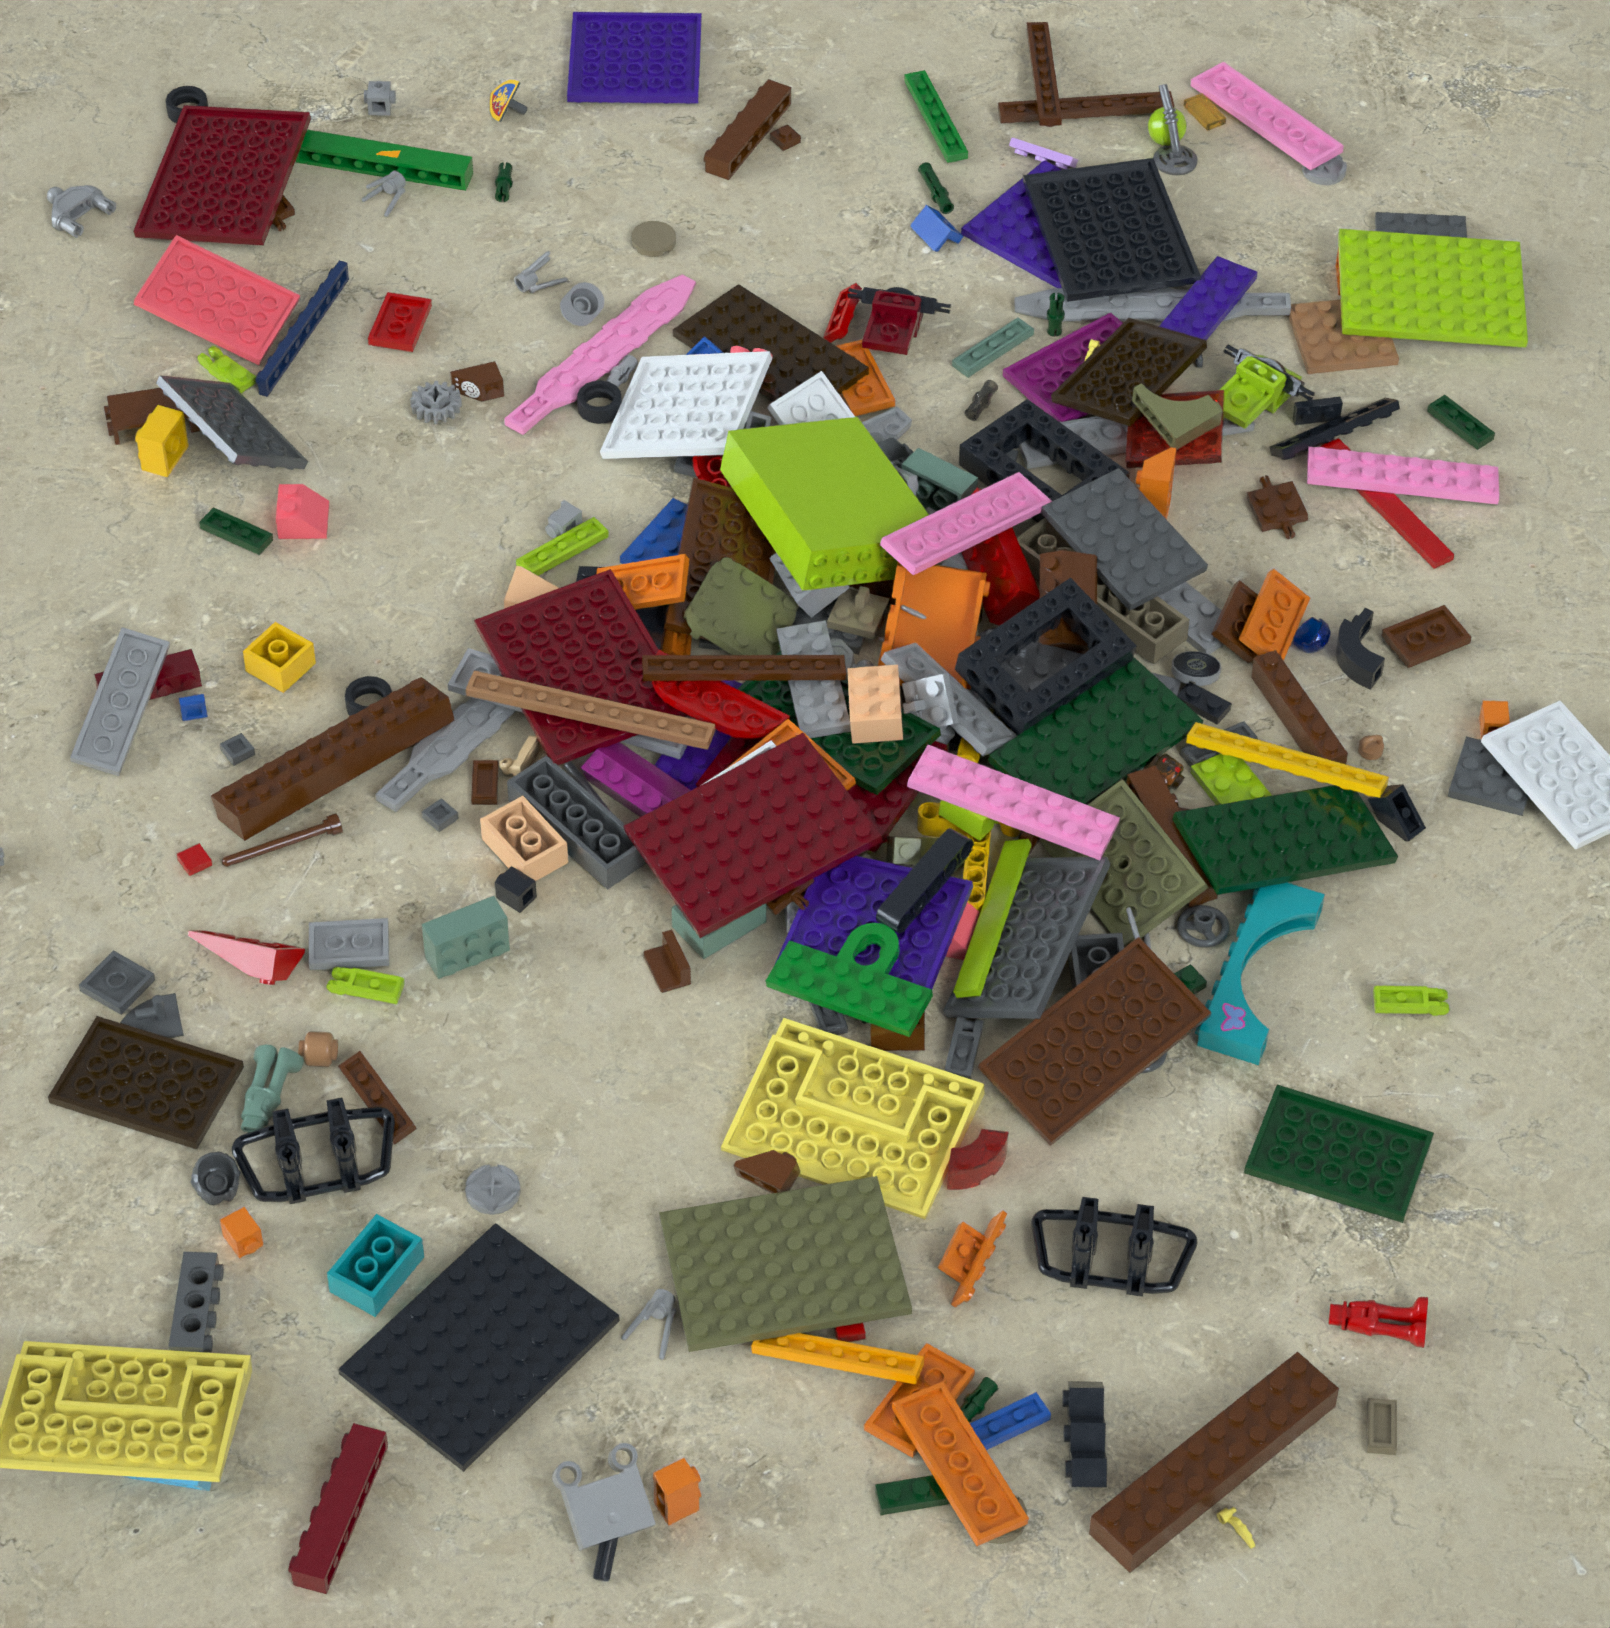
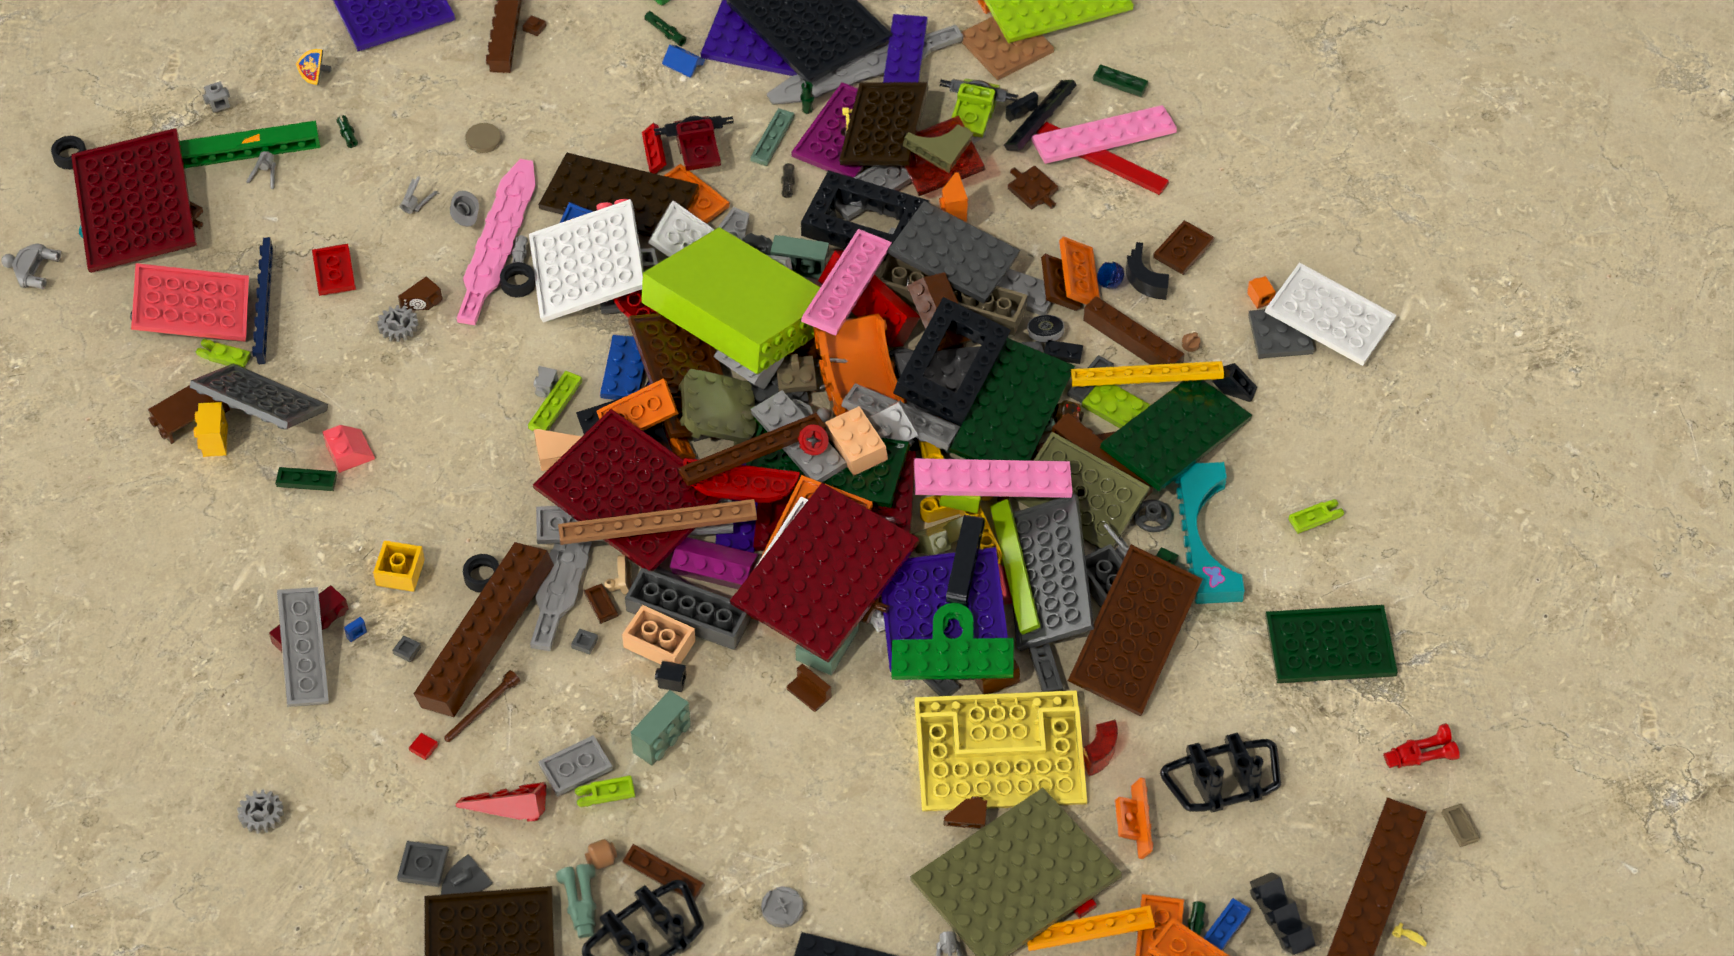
camera: 25 degrees left, 5 degrees up
none -> red gear [798,424,828,456]

